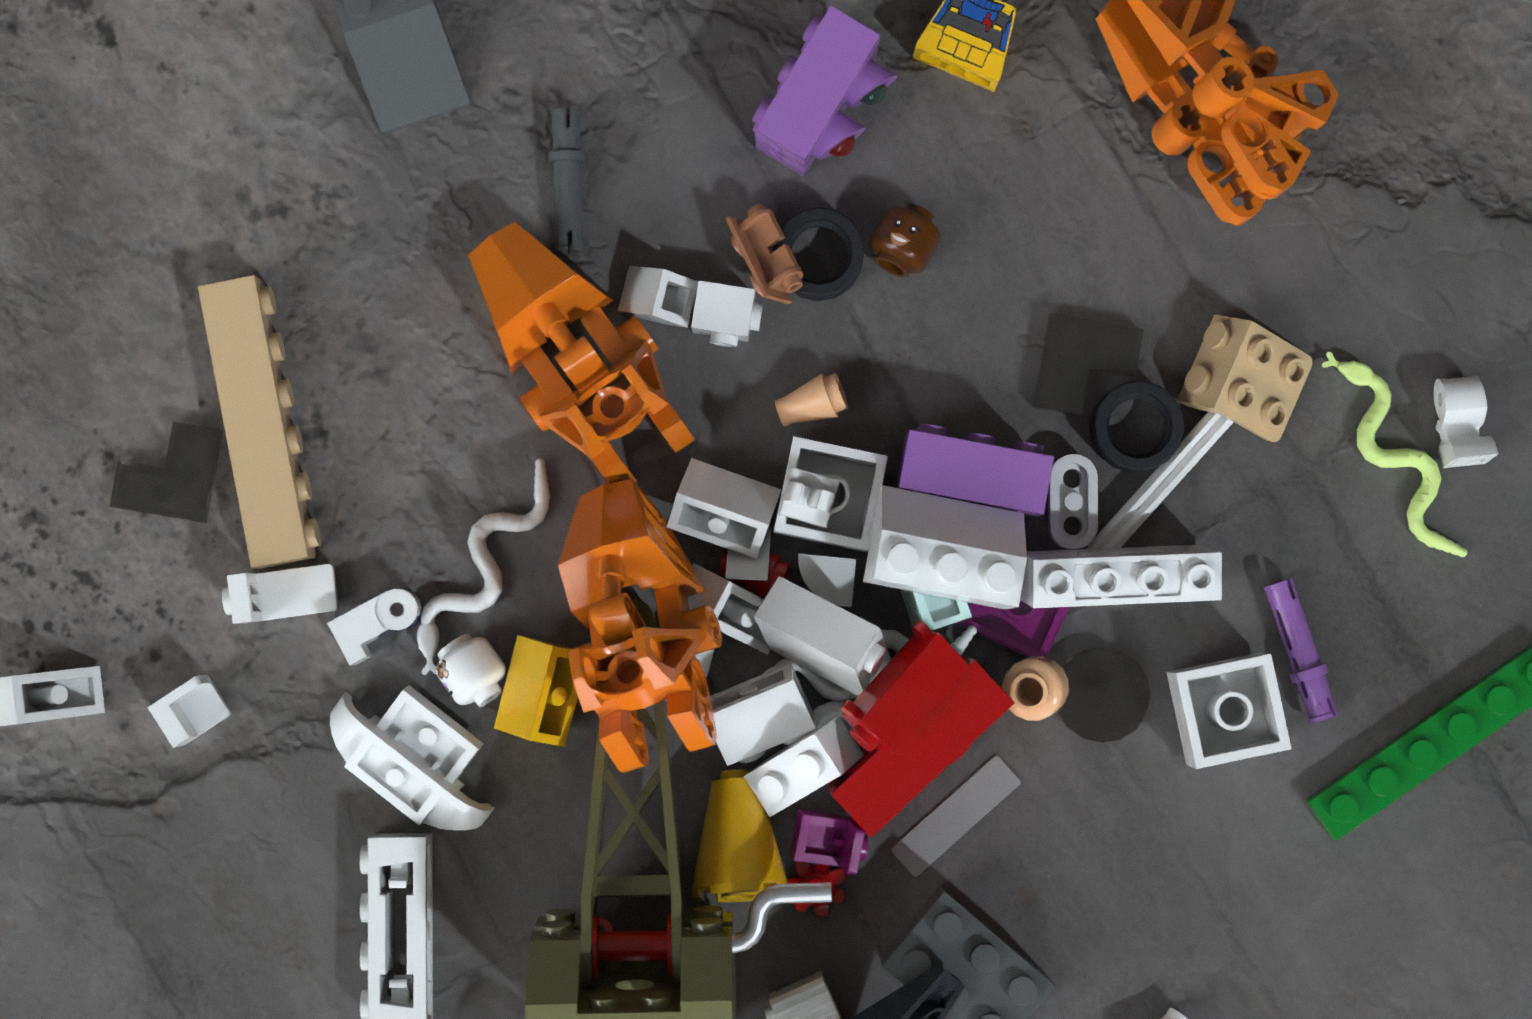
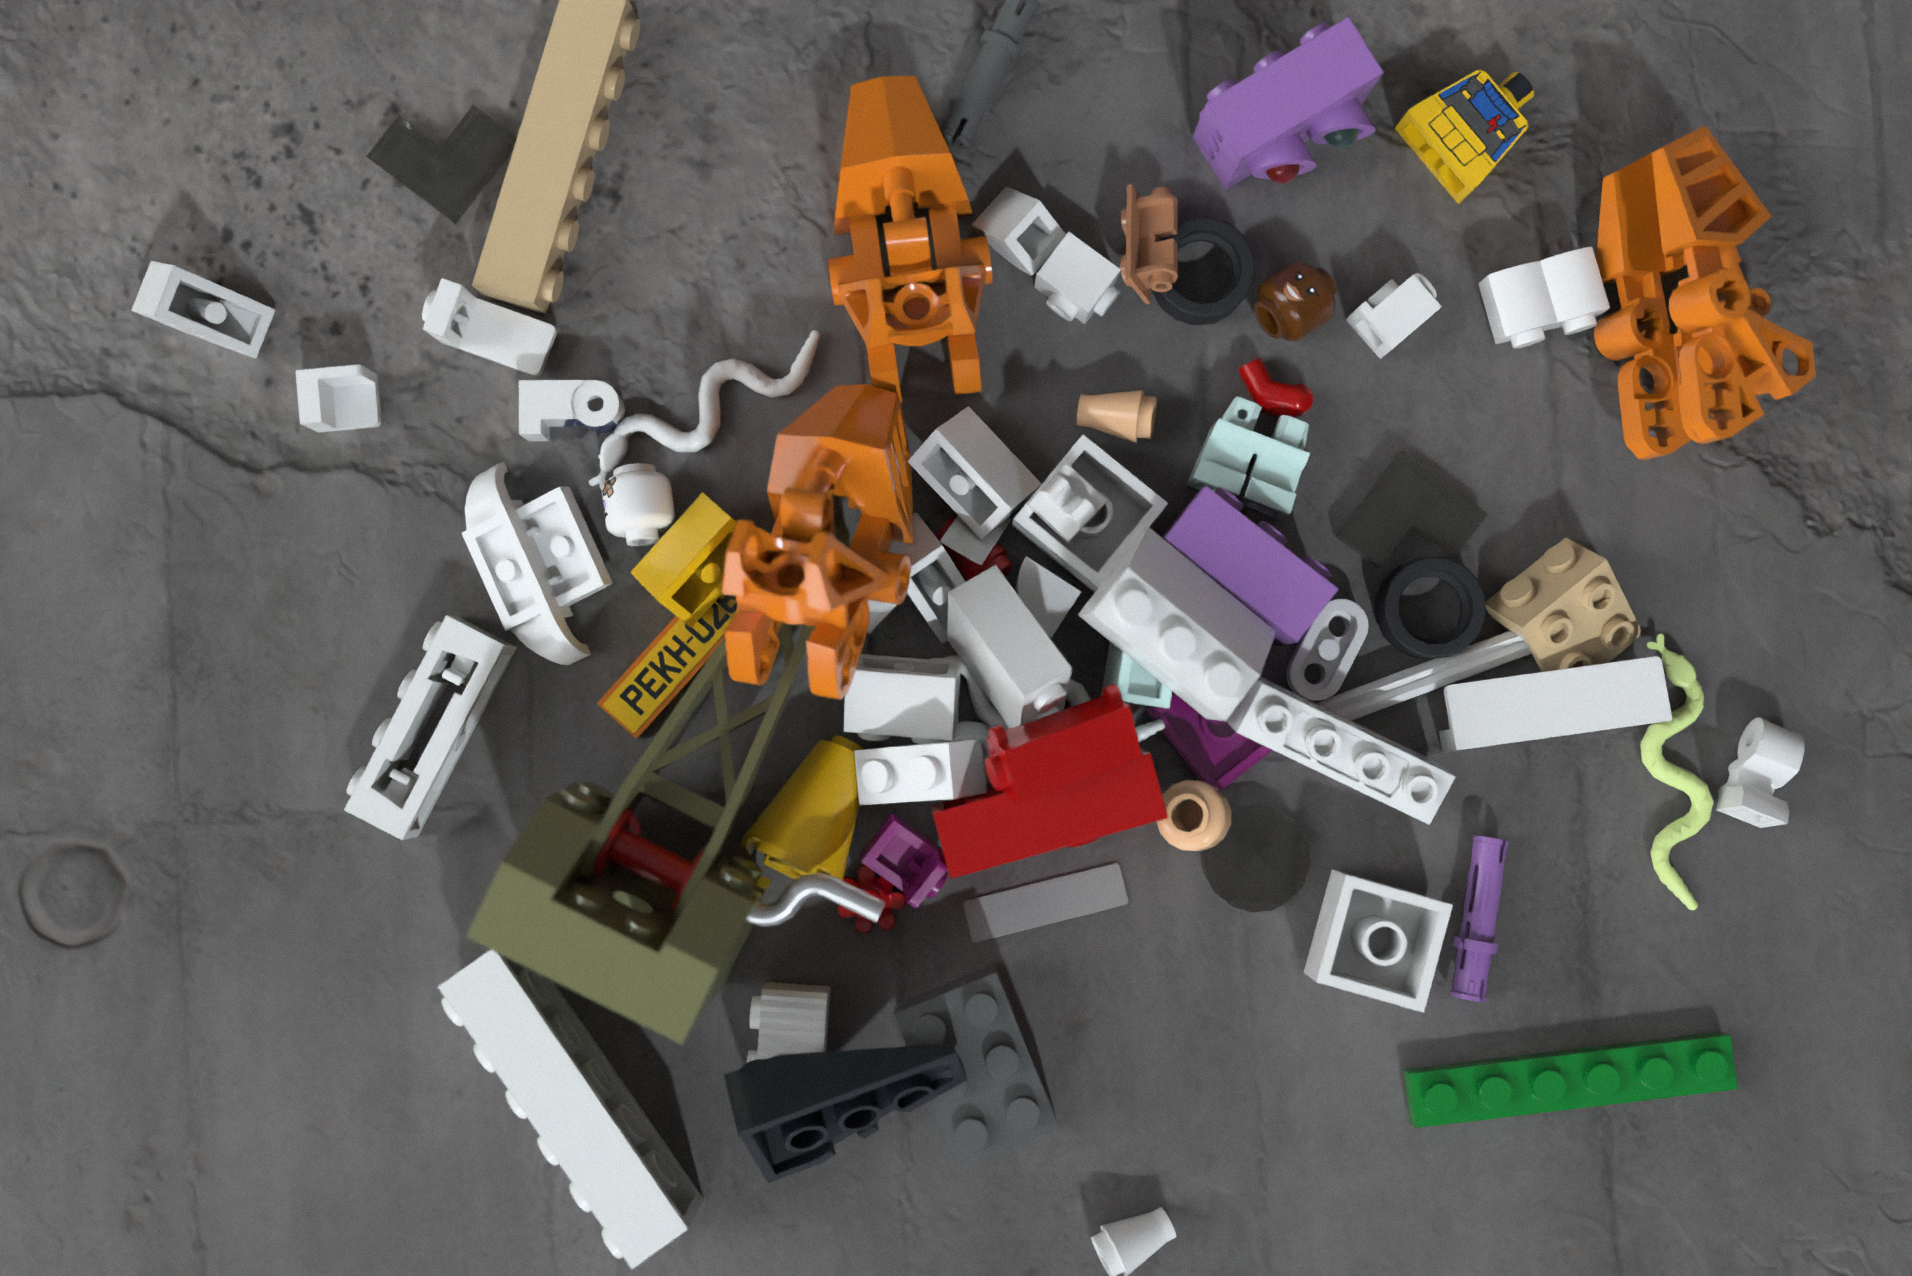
camera: 20 degrees right, 0 degrees up
none -> tile [596,593,738,739]
none -> light aqua hips [1186,397,1310,520]
none -> red arm [1237,357,1314,418]
none -> white brick [1346,273,1442,359]
none -> white panel [1439,656,1672,752]
none -> white brick [1478,246,1610,349]

